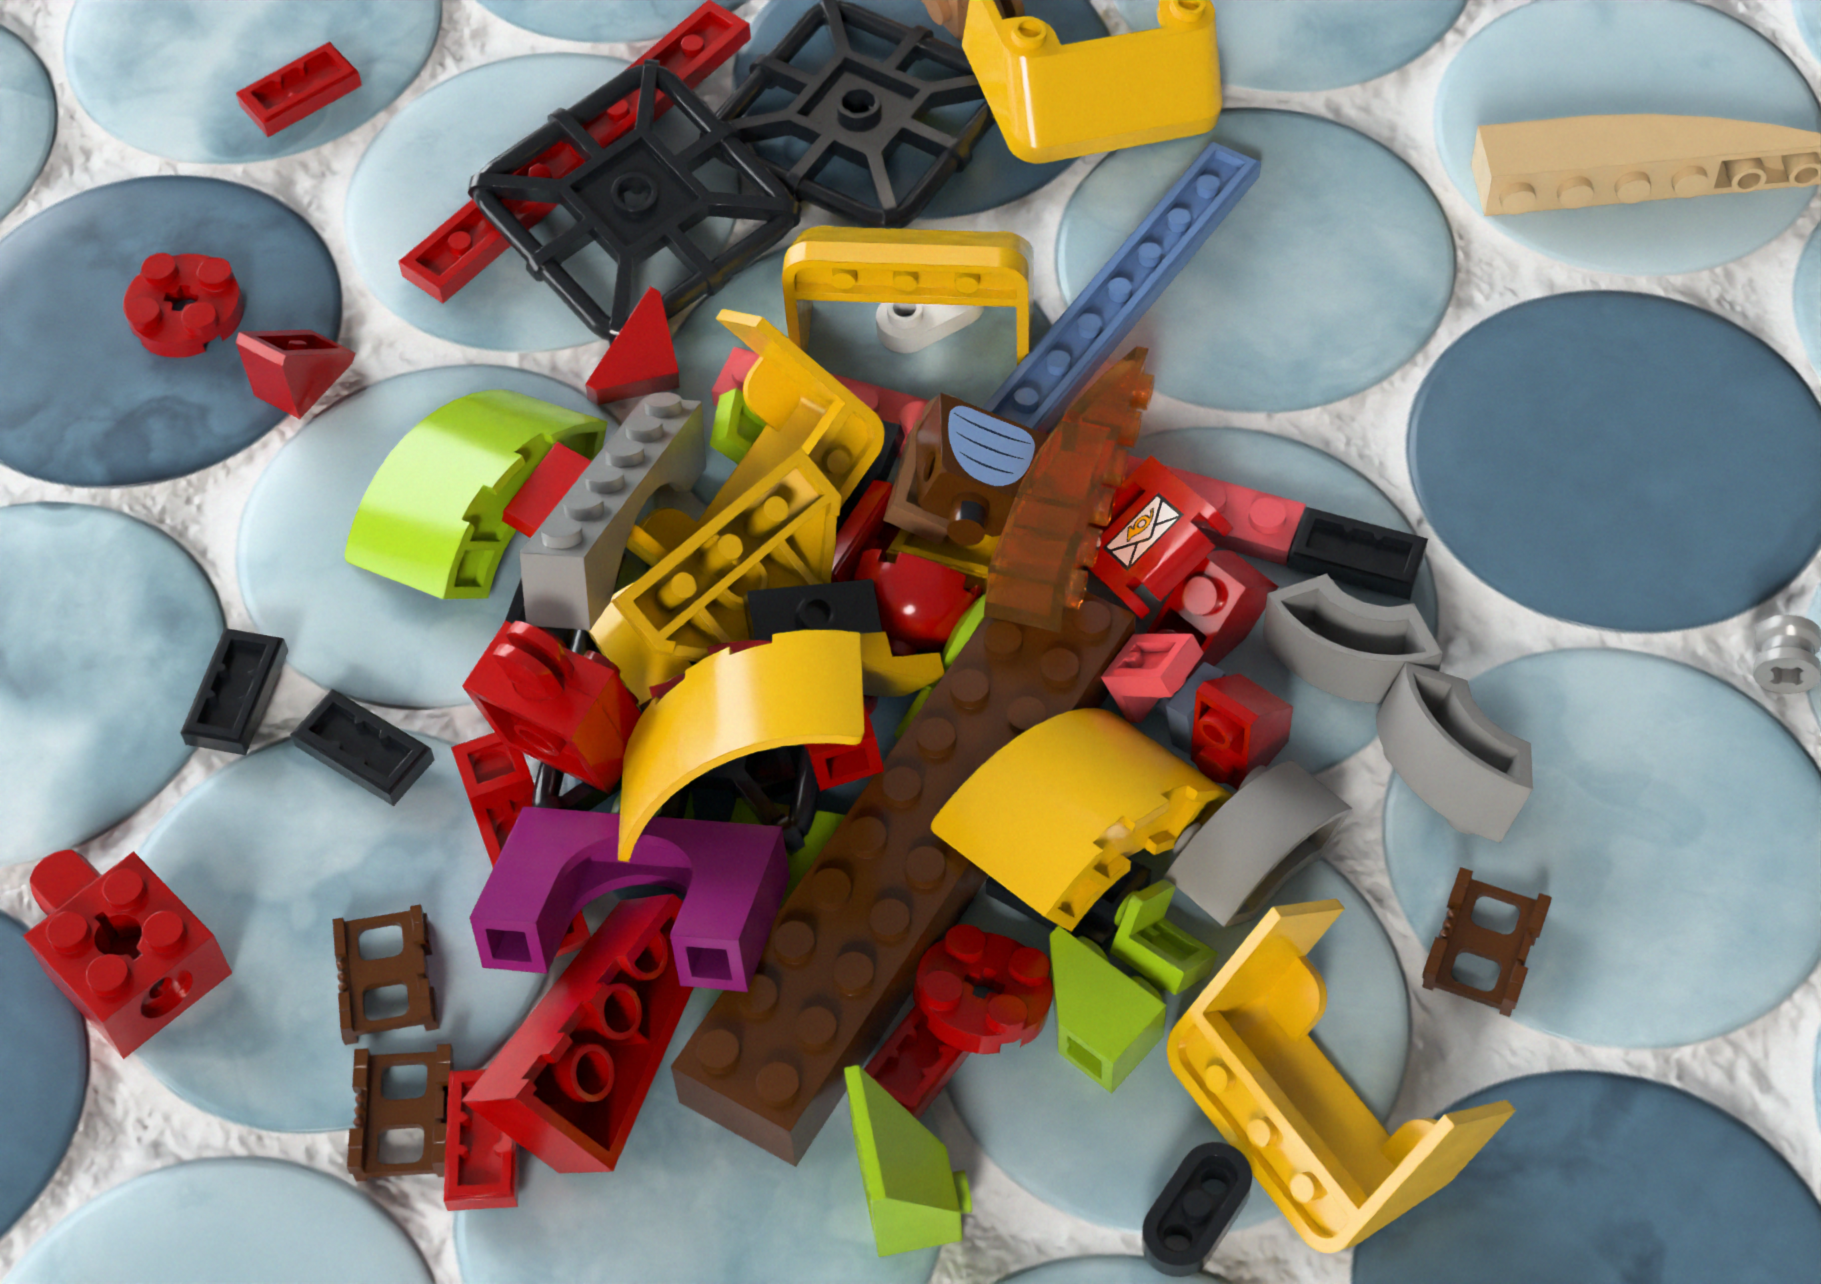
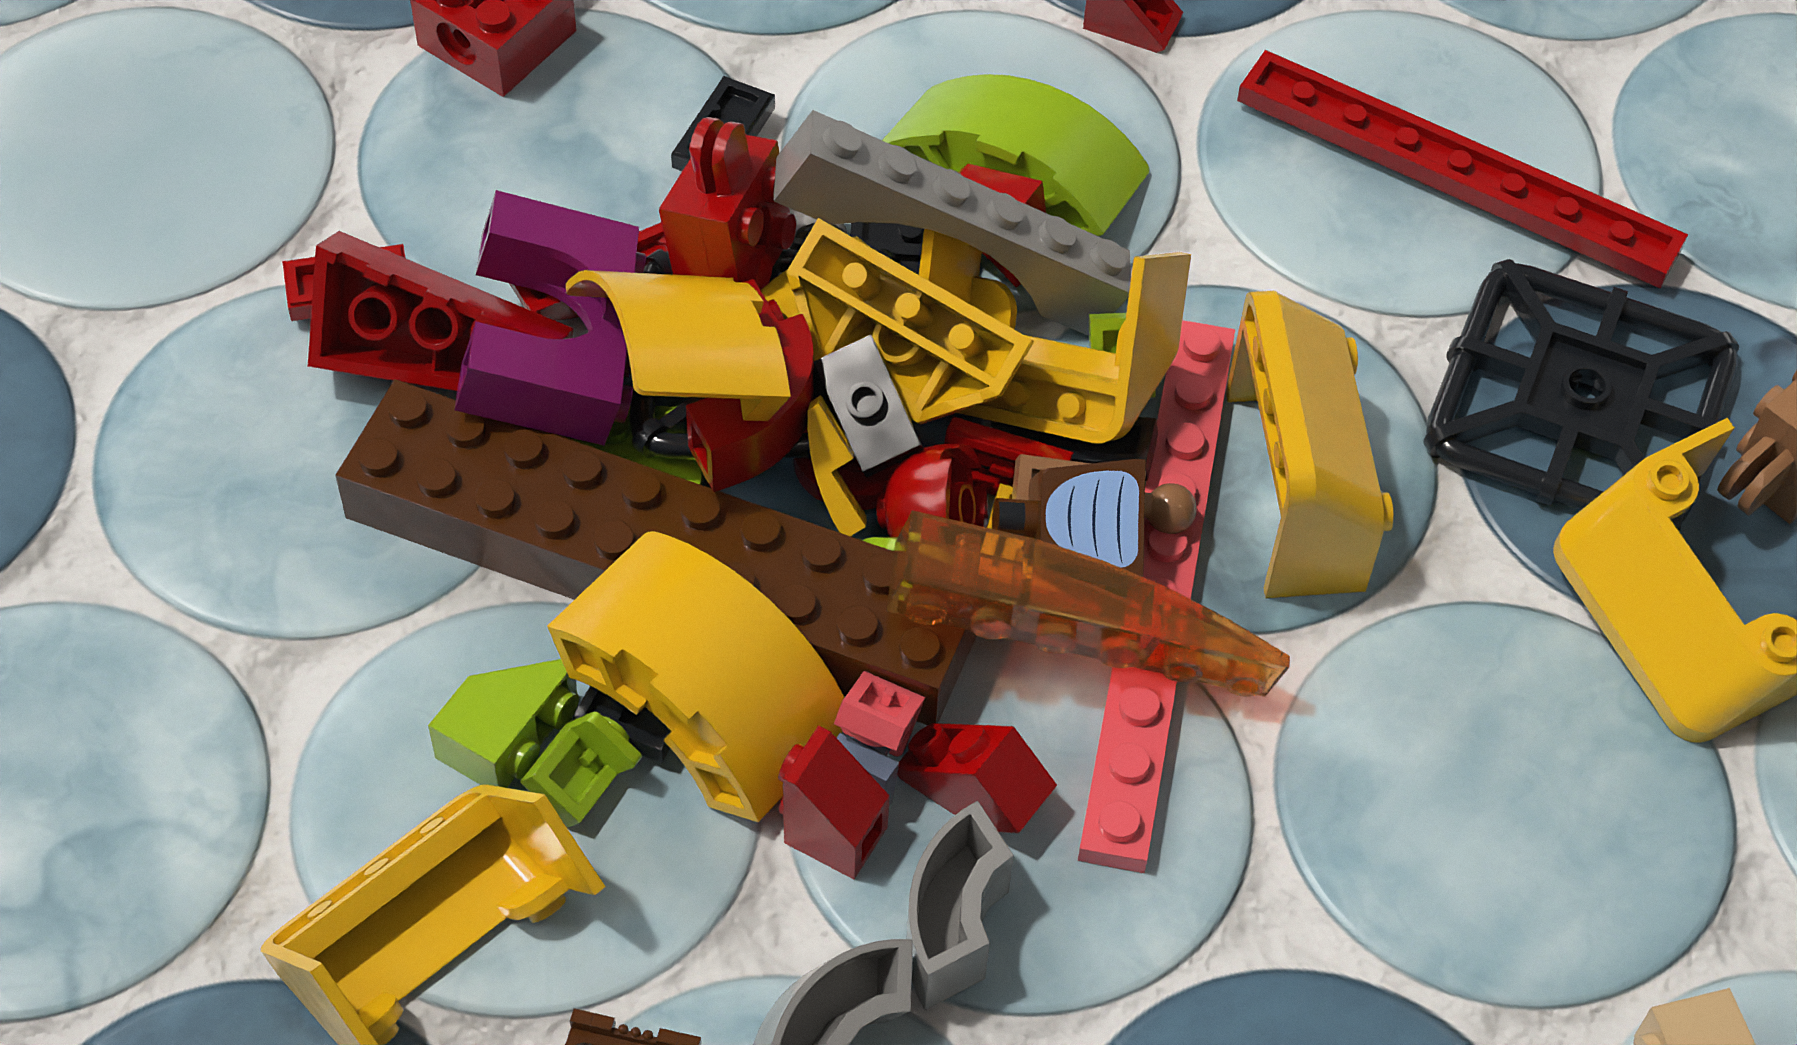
camera: 75 degrees right, 0 degrees up
black plate [180,628,288,756] -> none
reddish brown piece [332,904,440,1045] -> none
reddish brown piece [347,1044,454,1182] -> none
black plate [468,59,802,346] -> none
red slope [585,286,680,405] -> none
lime slope [844,1065,973,1258] -> none
red plate [863,1005,970,1120] -> none
red plate [913,924,1053,1055] -> none
medium blue tile [982,141,1261,434] -> none
container [1063,455,1234,620] -> none
black plate [1141,1142,1252,1277] -> none
light grey brick [1164,760,1353,927] -> none
black plate [1288,507,1428,600] -> none

